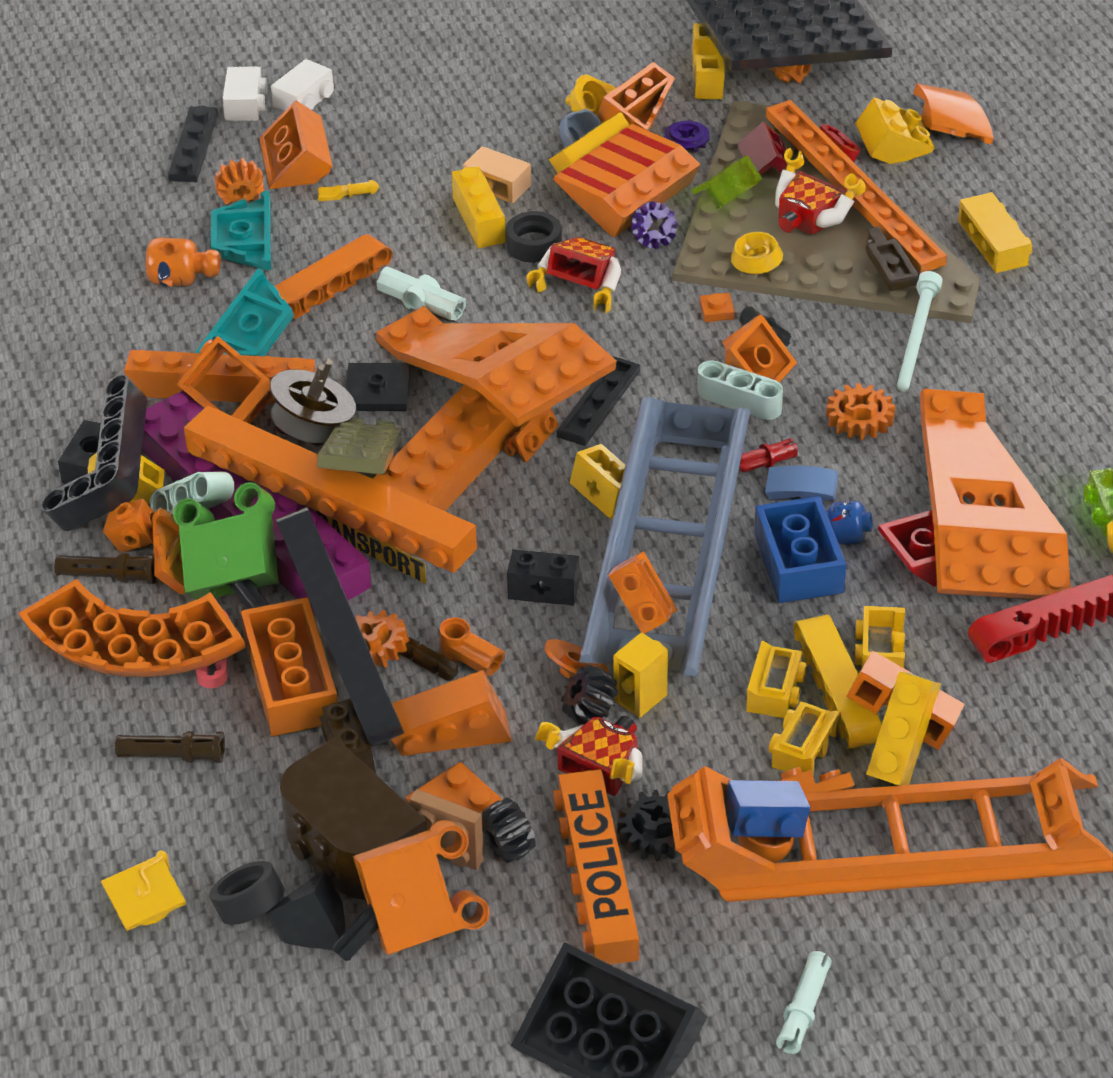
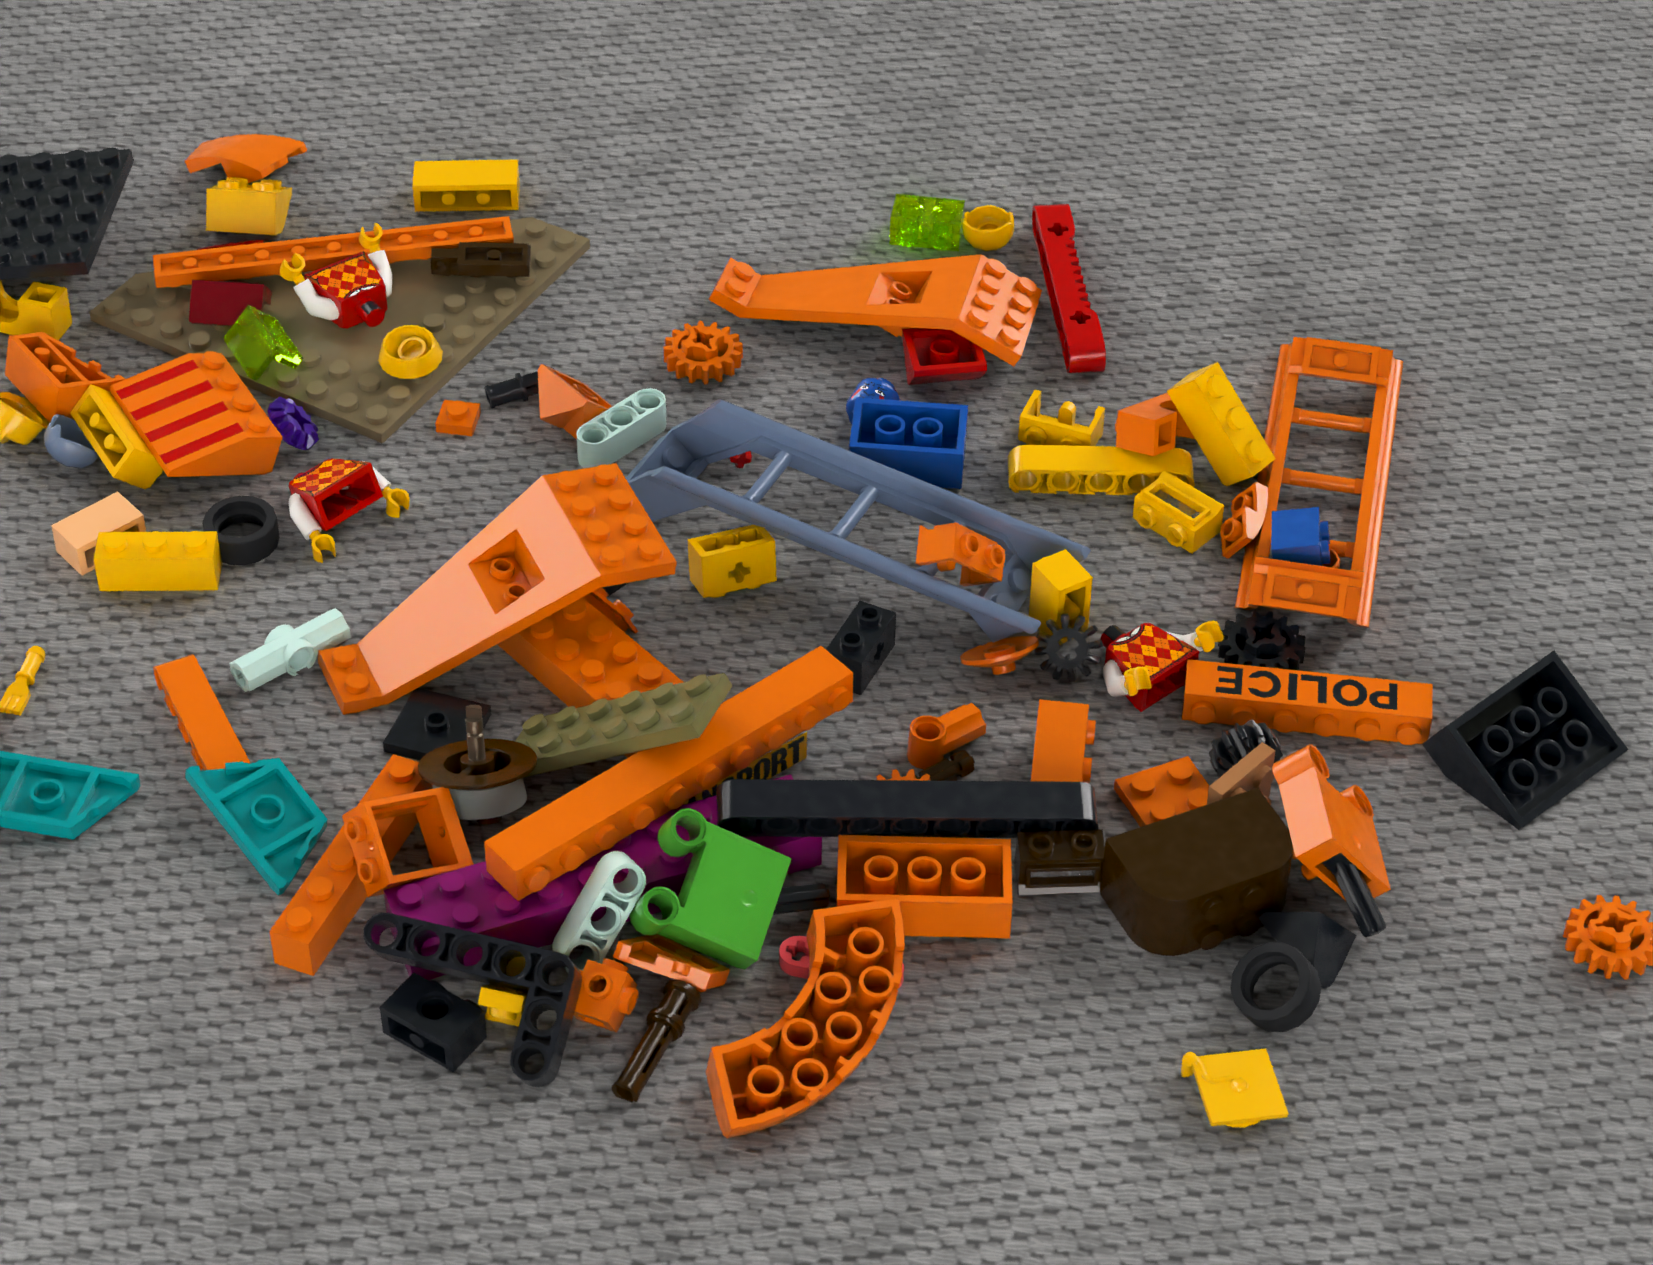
camera: 75 degrees left, 0 degrees up
dark brown pin [115,731,225,763] -> none
orange piece [145,237,221,287] -> none
dark purple gear [664,121,710,152] -> none
yellow window [746,641,807,718] -> none
medium blue slope [765,466,839,502] -> none
light aqua pin [776,951,832,1054] -> none
light aqua piece [897,271,943,392] -> none

